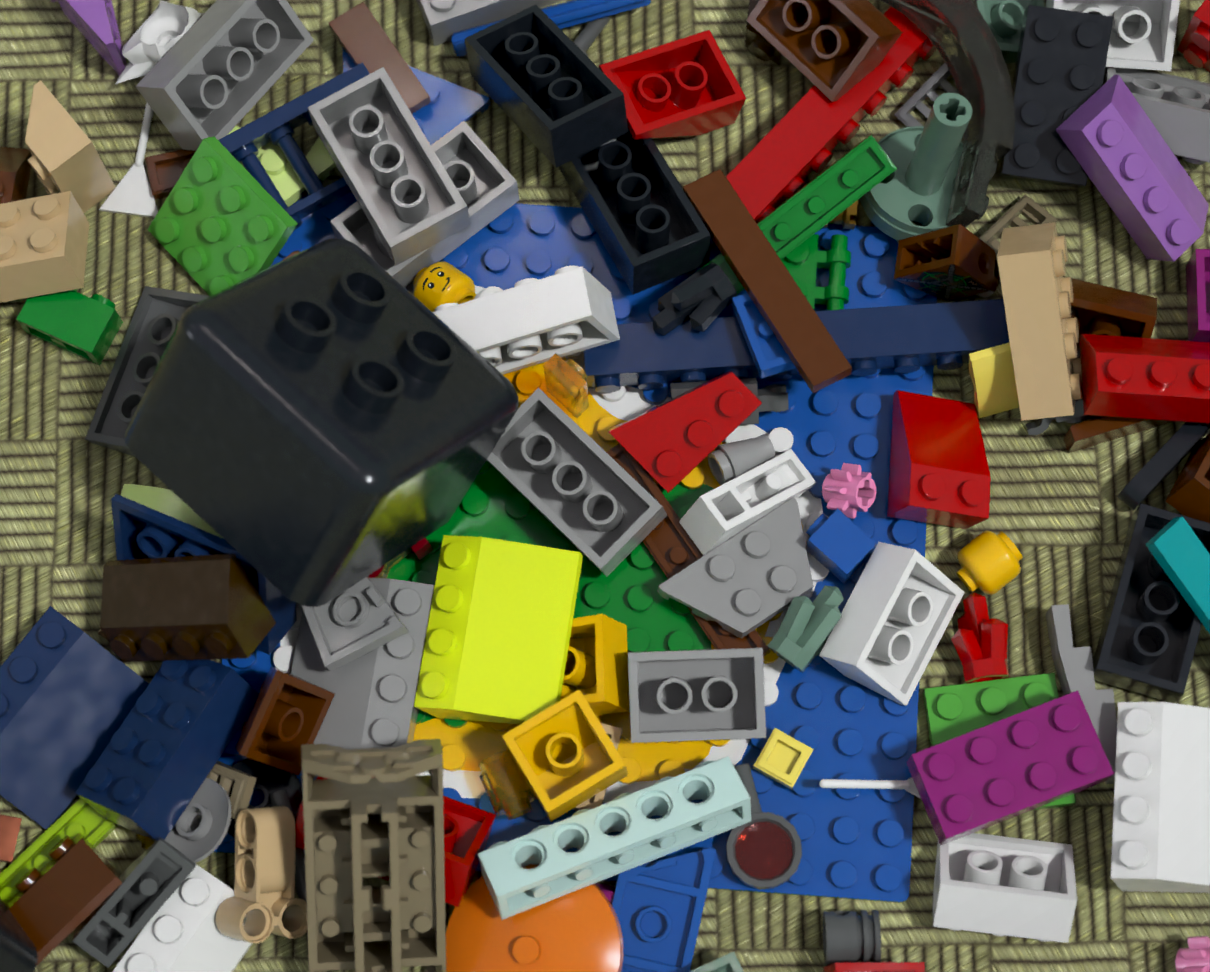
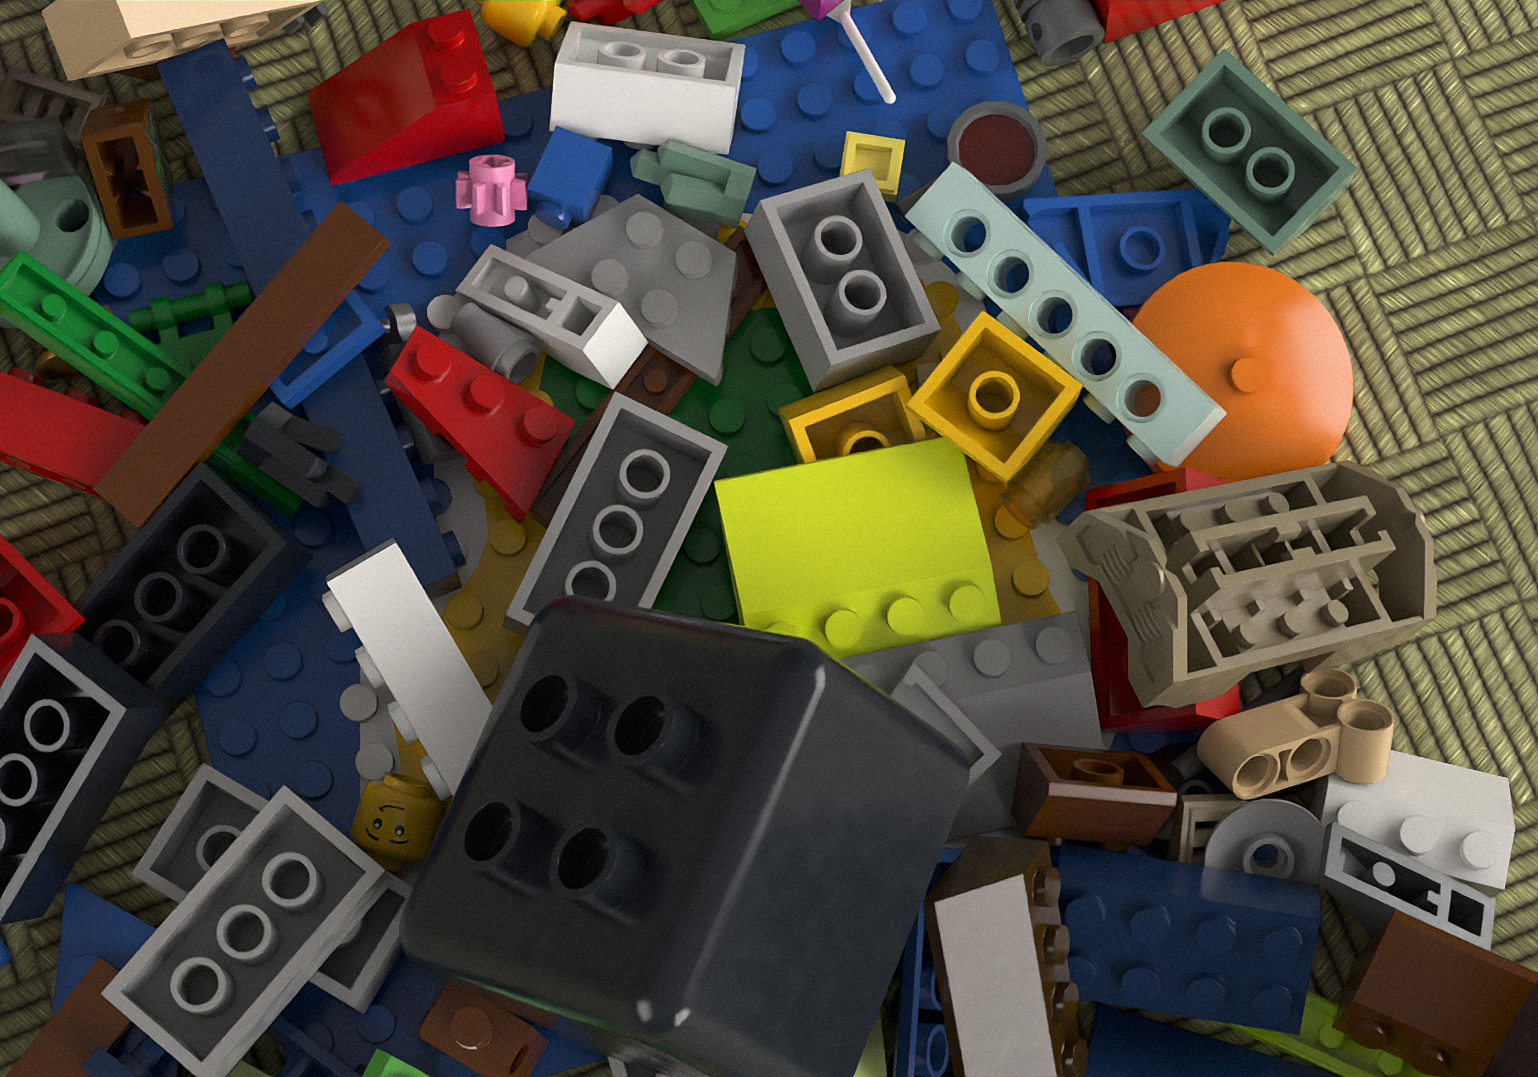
camera: 120 degrees left, 0 degrees up
clear yellow plate [543,353,589,418] -> none
light yellow slope [969,342,1019,418] -> none

